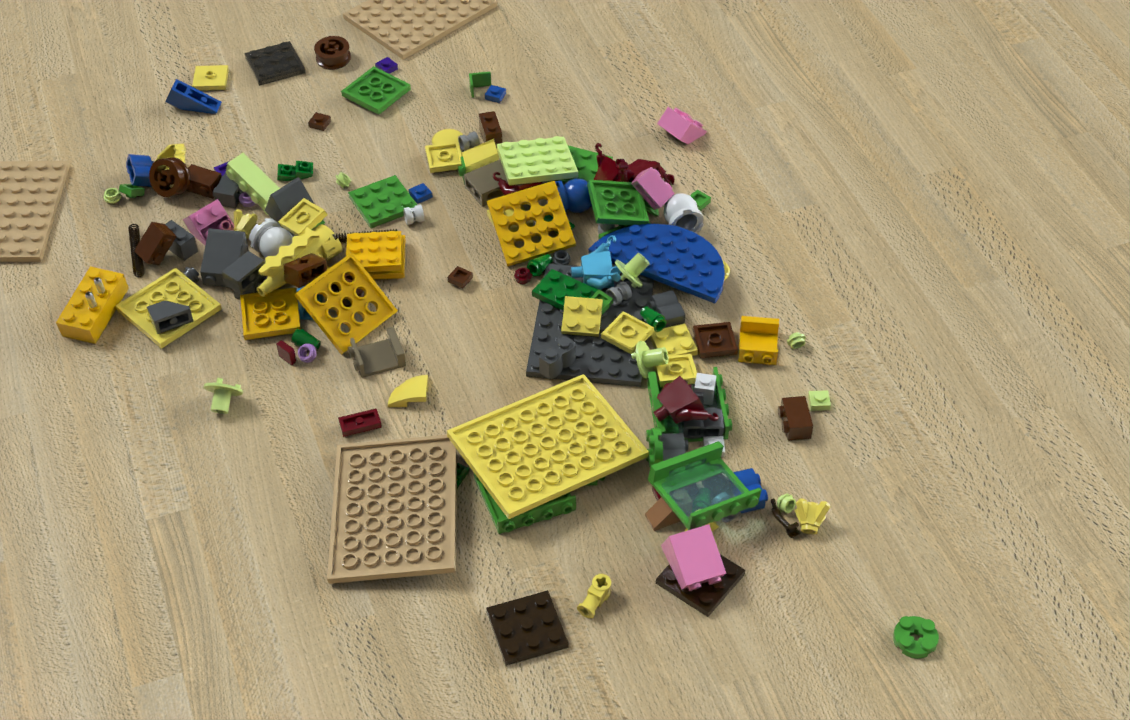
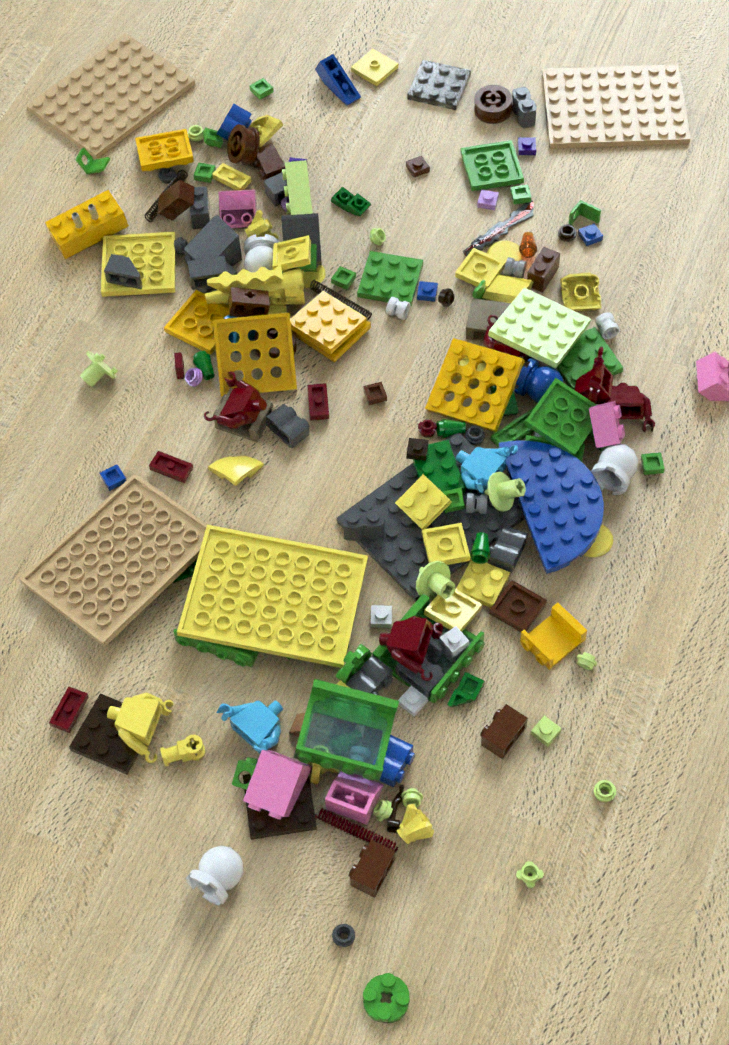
camera: 45 degrees right, 10 degrees up
none -> dark red plate [49,686,89,733]
none -> bright green bracket [75,148,110,174]
none -> blue plate [100,464,127,491]
none -> light yellow torso [107,693,174,763]
none -> yellow plate [135,129,194,172]
none -> dark grey plate [158,167,176,184]
none -> white tile [186,846,243,906]
none -> bright green plate [193,163,216,183]
none -> dark red torso [204,371,267,429]
none -> light yellow plate [212,163,252,190]
none -> medium azure torso [216,700,283,754]
none -> bright green bracket [232,757,258,790]
none -> bright green plate [249,78,274,100]
none -> dark grey brick [266,404,310,448]
none -> dark red plate [307,383,330,421]
none -> dark red piece [315,808,398,853]
none -> bright pink slope [325,771,384,825]
none -> bright green plate [331,266,356,290]
none -> dark grey plate [332,924,355,947]
none -> reddish brown brick [348,840,396,898]
none -> white plate [371,605,392,628]
none -> yellowish green plate [373,799,393,822]
none -> dark brown plate [406,438,429,461]
none -> dark brown plate [438,288,455,307]
none -> green slope [447,672,485,707]
none -> sword [463,200,533,256]
none -> lavender plate [477,189,499,210]
none -> bright green tile [491,407,535,447]
none -> bright green plate [510,185,531,204]
none -> dark grey brick [512,87,537,128]
none -> yellowish green plate [516,861,544,888]
none -> clear orange cone [519,232,537,258]
none -> dark brown plate [558,224,576,242]
none -> light yellow slope [560,273,602,312]
none -> yellowish green plate [594,780,616,802]
none -> white wheel [595,313,620,339]

